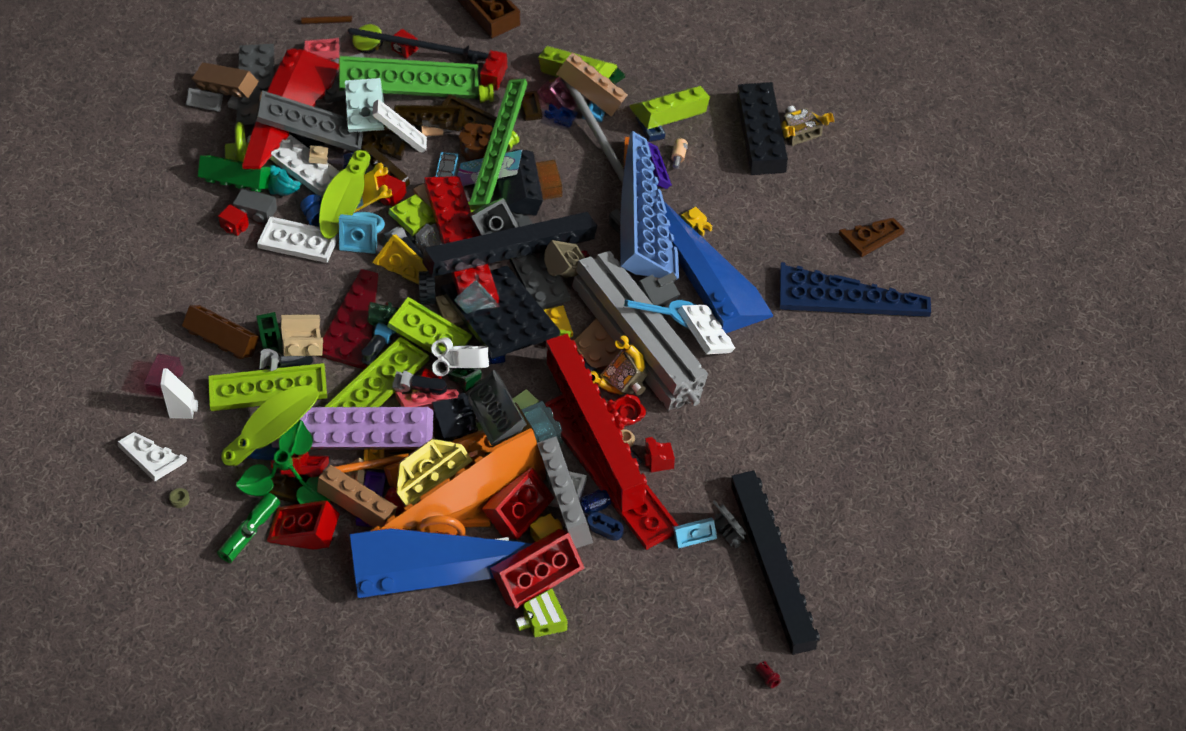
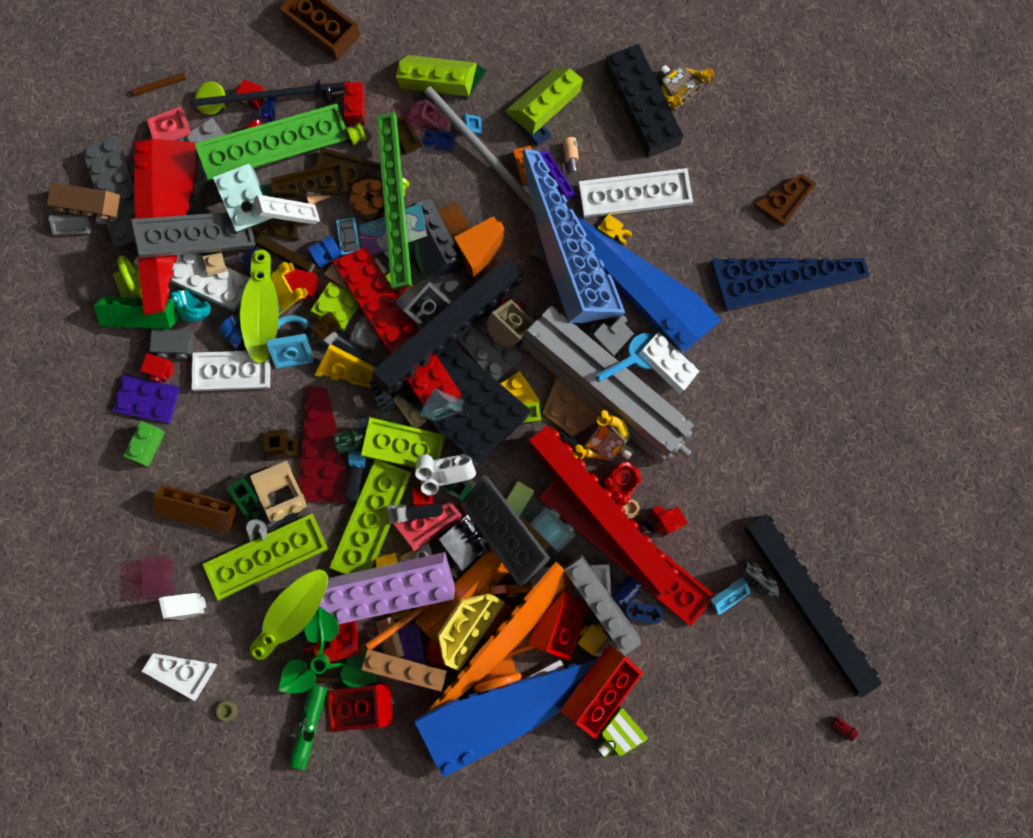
camera: 20 degrees left, 25 degrees up
medium nougat brick [556,52,628,117] -> none
none -> dark purple plate [113,375,180,424]
none -> bright green brick [124,421,165,467]
none -> clear blue plate [261,97,277,123]
none -> dark brown brick [264,429,298,460]
none -> dark brown hips [302,311,341,345]
none -> blue wheel [307,234,342,268]
none -> orange slope [454,216,505,281]
none -> white plate [578,168,693,218]

